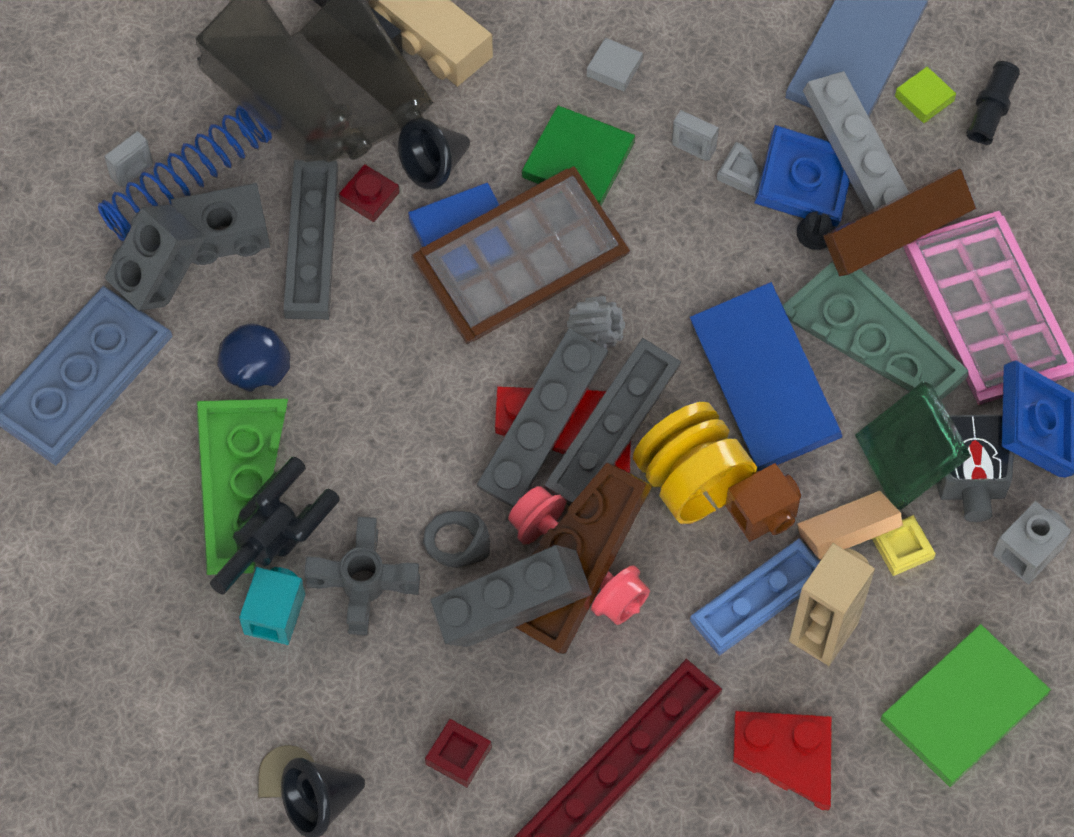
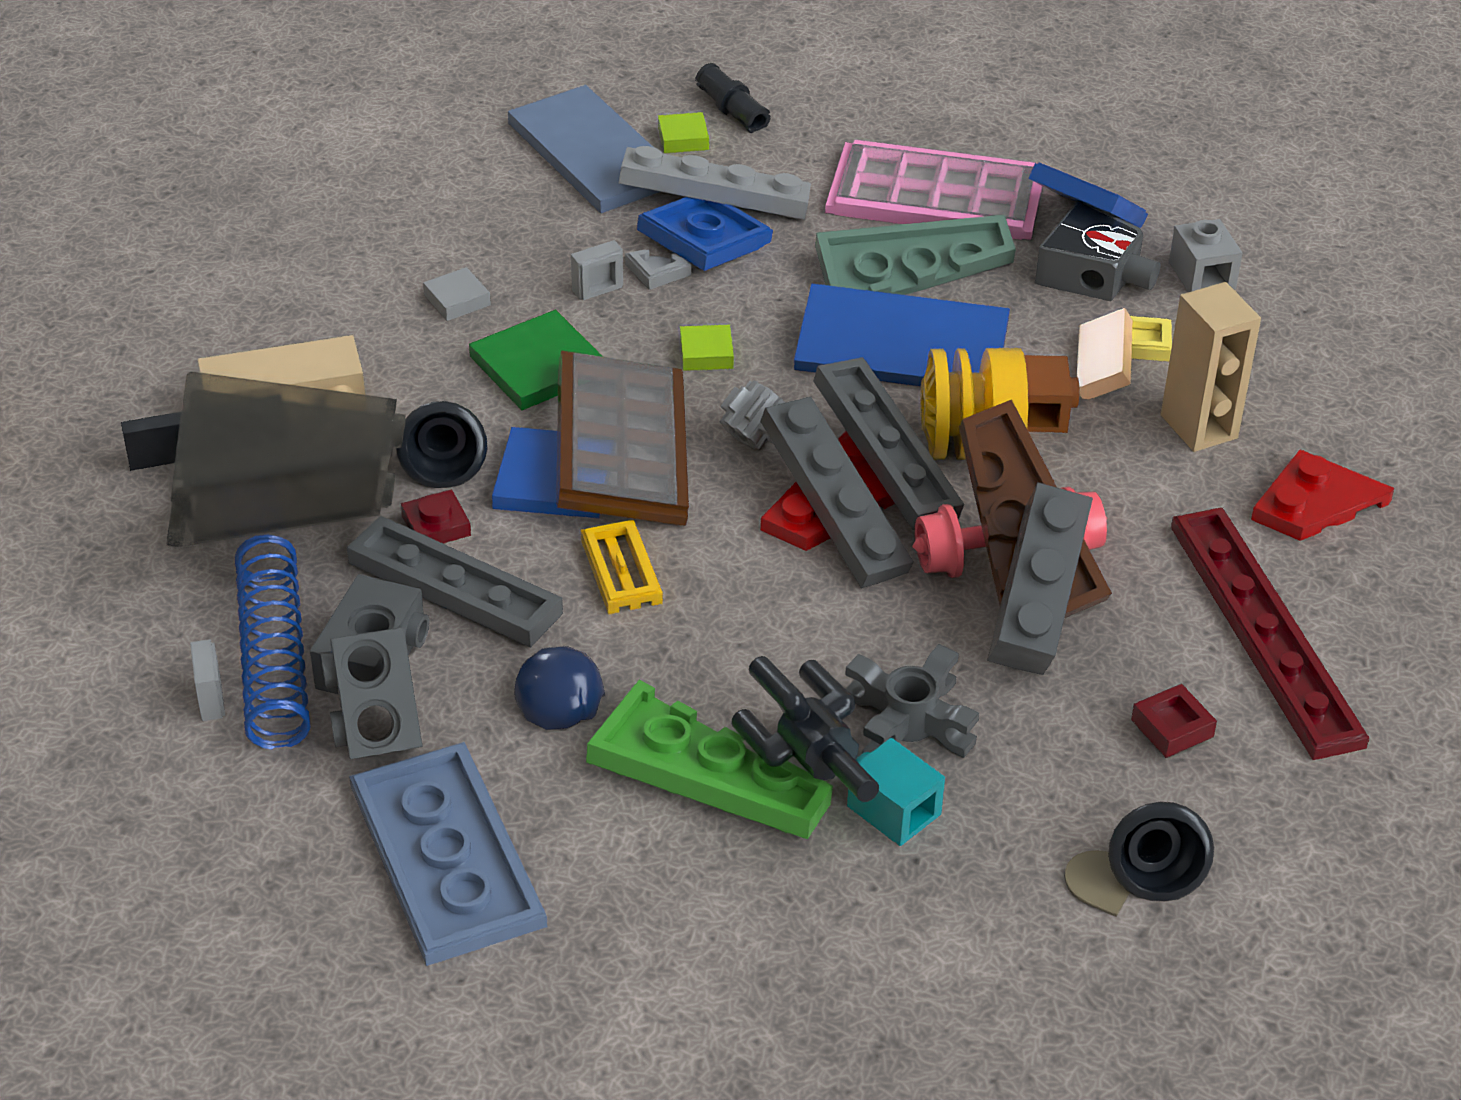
camera: 60 degrees left, 20 degrees down
dark grey piece [423,511,490,568] -> none
medium blue tile [690,538,820,656] -> none
black piece [797,212,835,250] -> none
reddish brown tile [823,168,976,276] -> none
clear green tile [855,381,971,510] -> none
bright green tile [880,624,1051,787] -> none
none -> yellow tile [581,520,663,614]
none -> lime tile [680,325,734,371]

